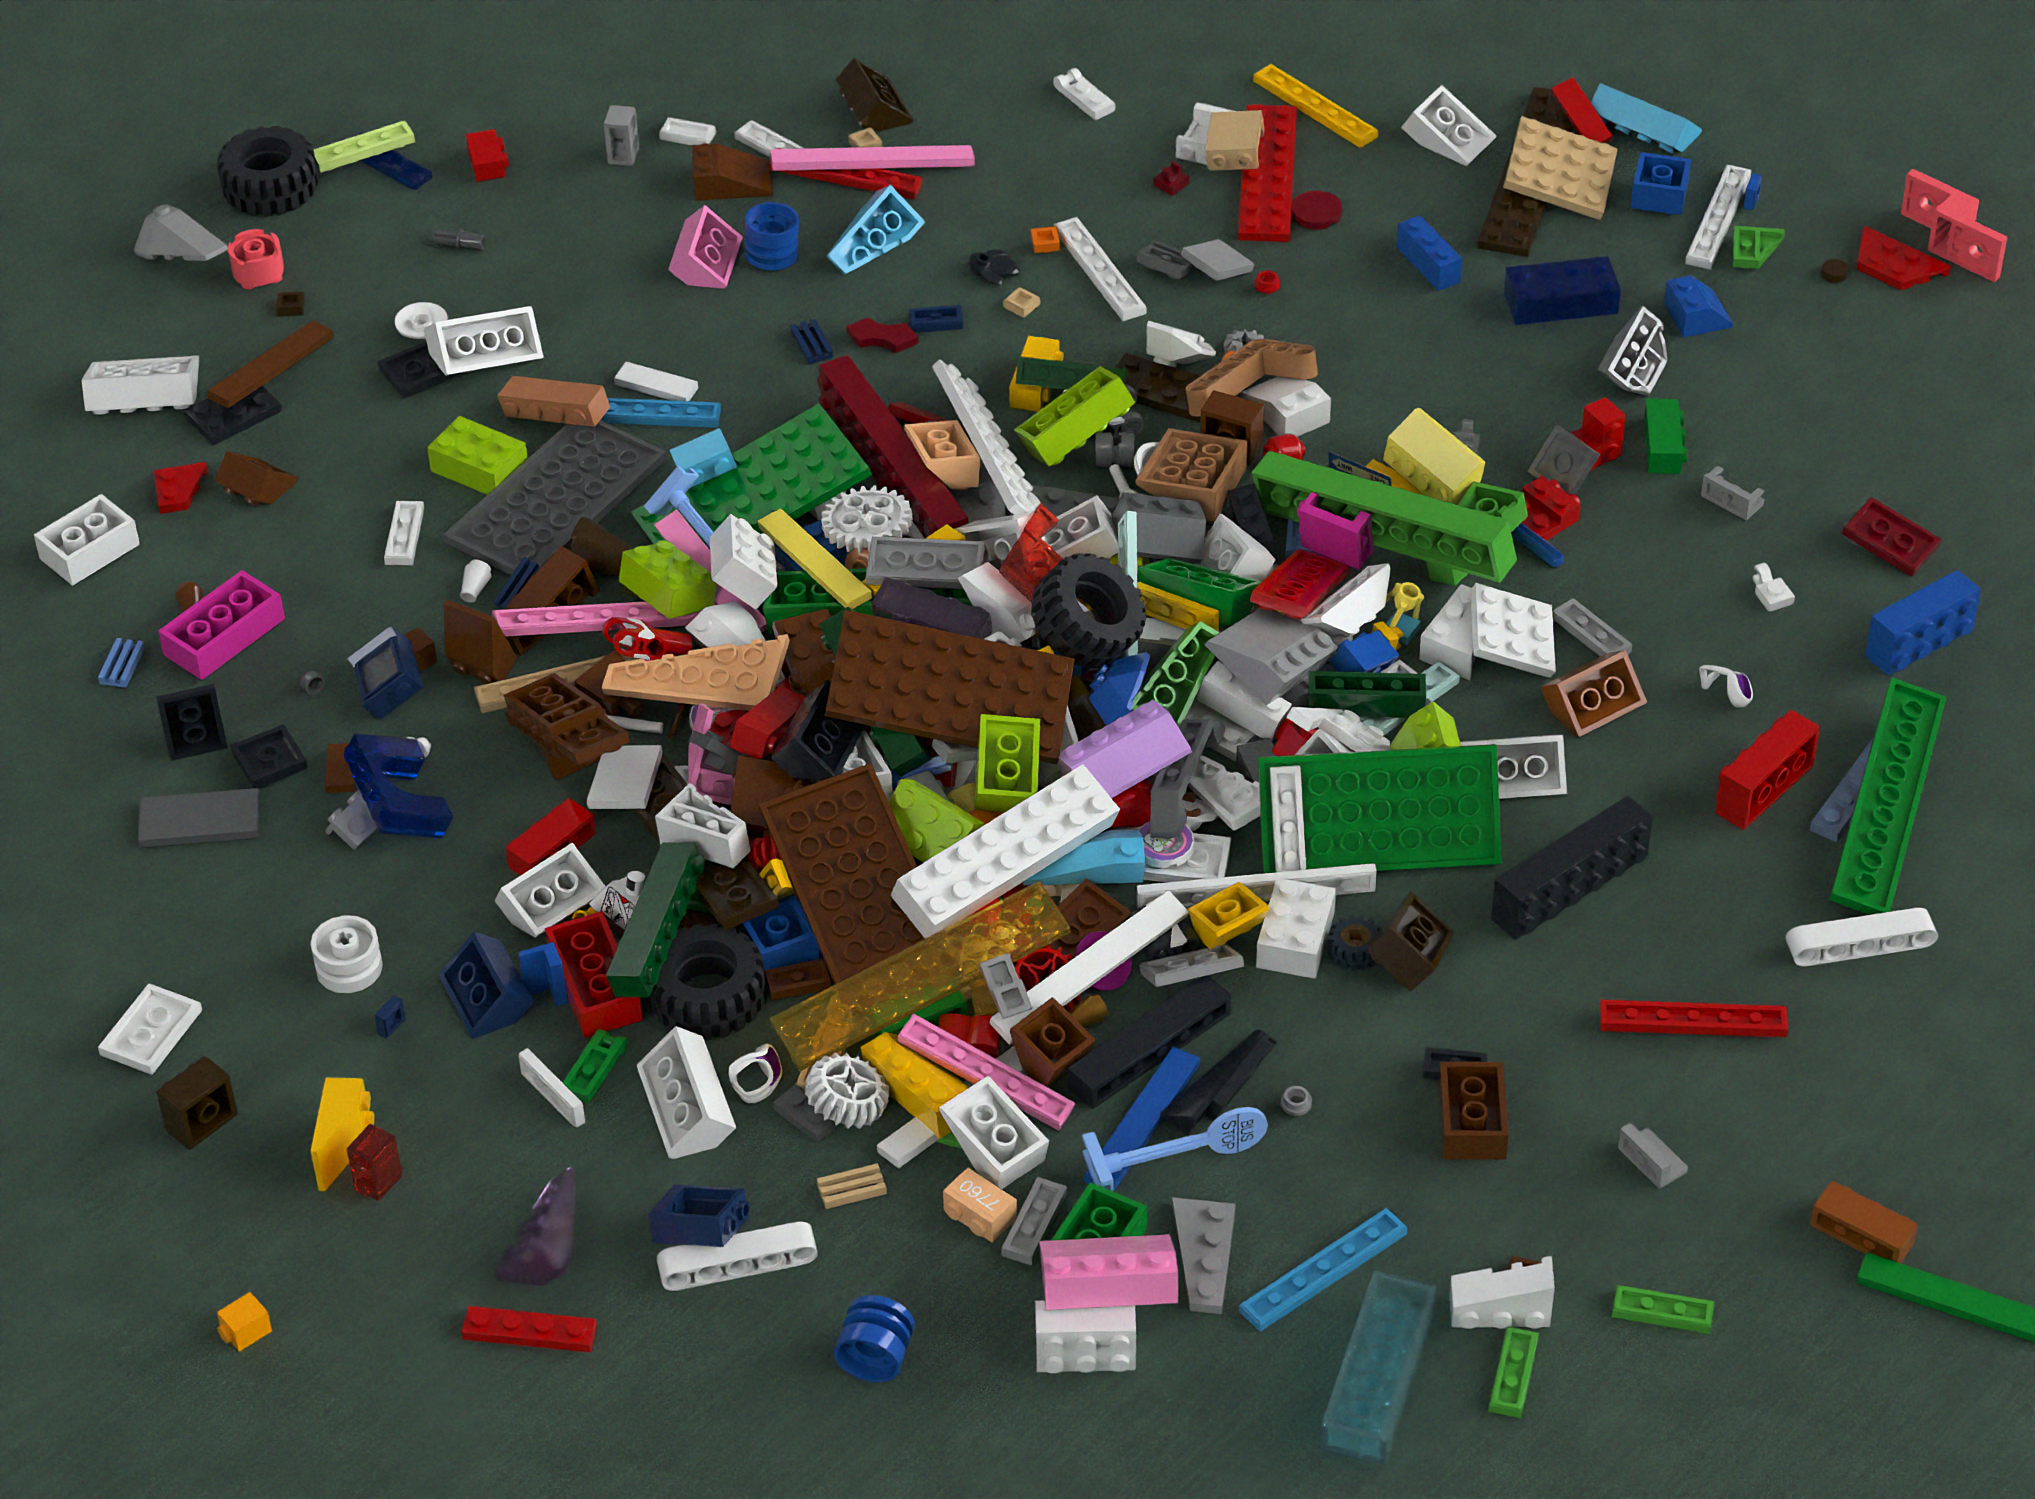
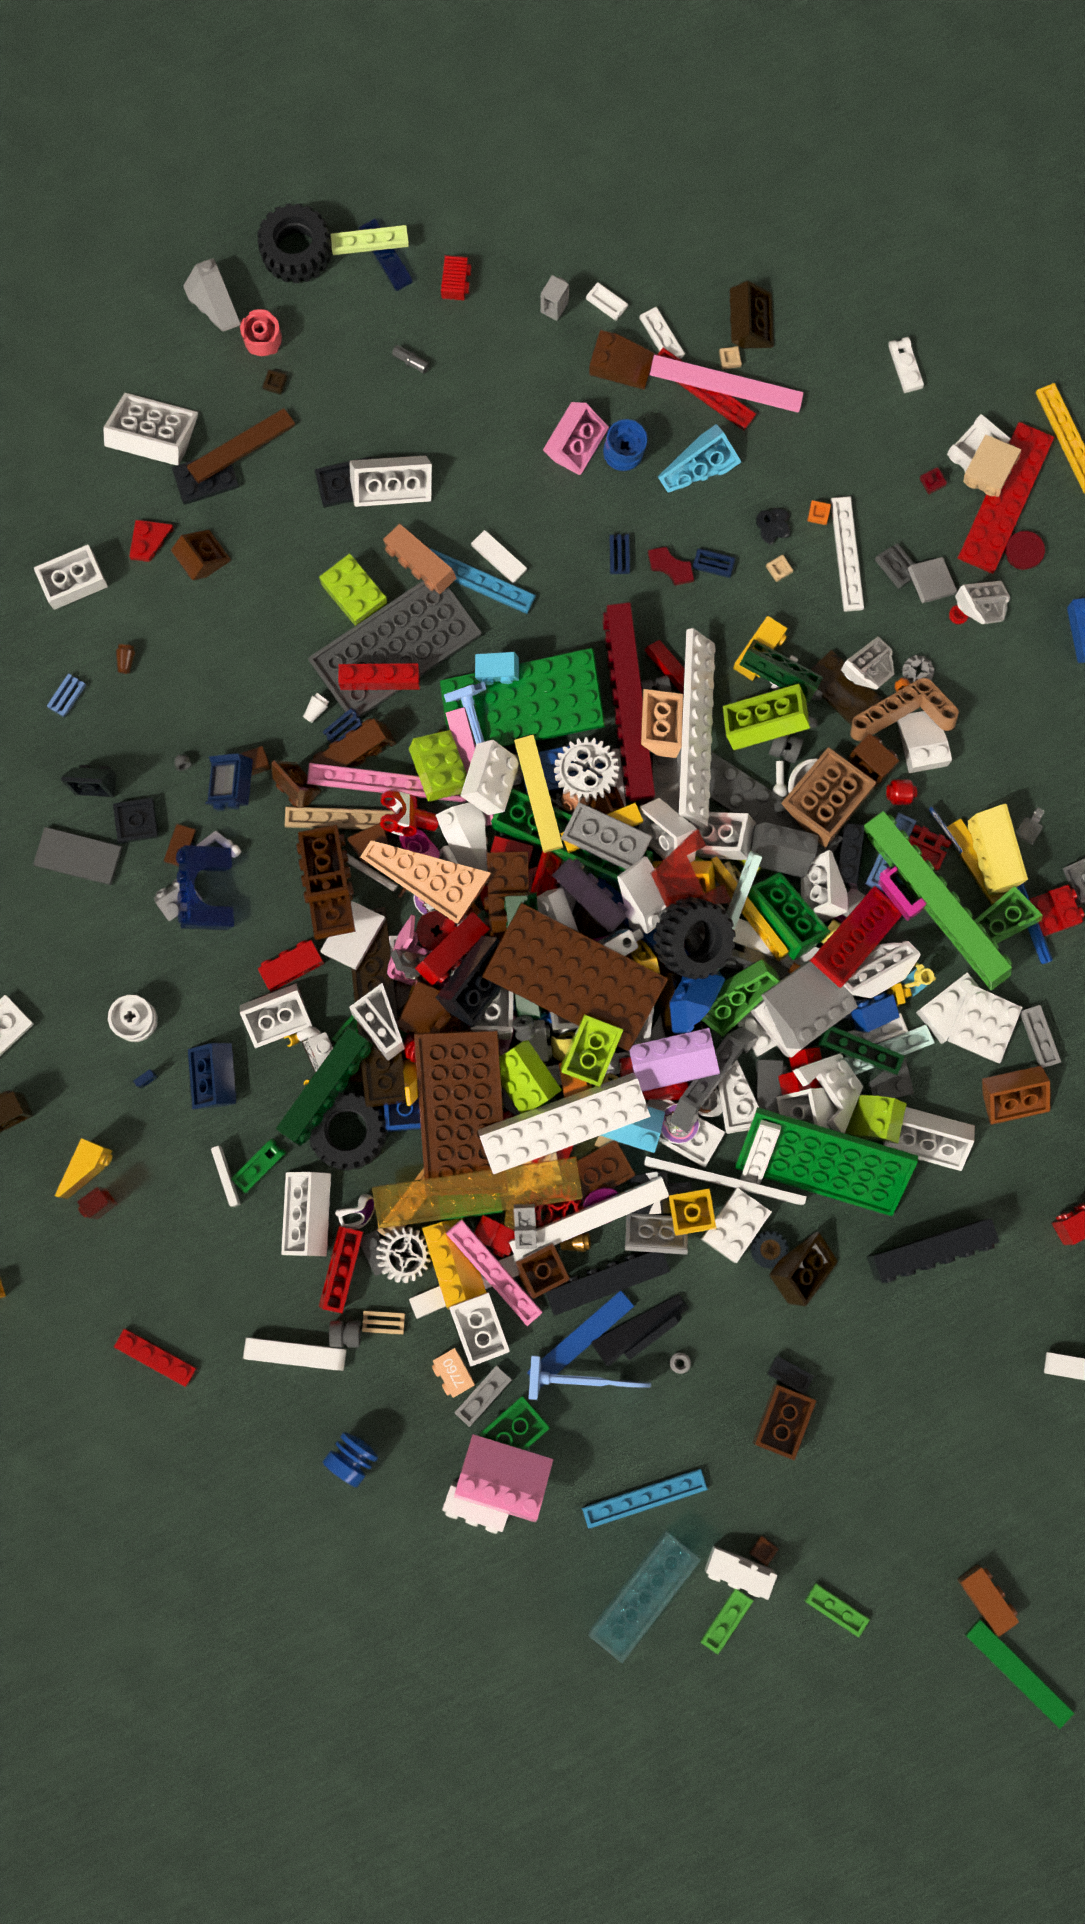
camera: 20 degrees right, 35 degrees up
dark pink brick [158,570,285,680] -> none
white tile [384,501,424,565] -> none
white dish [395,302,448,339] -> none
clear purple wedge [494,1167,575,1286] -> none
blue panel [518,942,568,1007] -> none
red brick [545,911,643,1038] -> none
dark brown cone [566,516,635,577] -> none
dark blue window [648,1184,750,1247] -> none
reddish brown plate [764,958,831,1001] -> none
light grey wing [1172,1197,1236,1314] -> none
red plate [1599,999,1788,1038] -> none
light grey panel [1618,1123,1688,1189] -> none
none -> red brick [319,1226,363,1314]
none -> dark grey wheel [329,1321,361,1348]
none -> red brick [338,663,420,690]
none -> dark grey wheel [513,1015,536,1041]
none -> white wedge [955,581,1010,624]

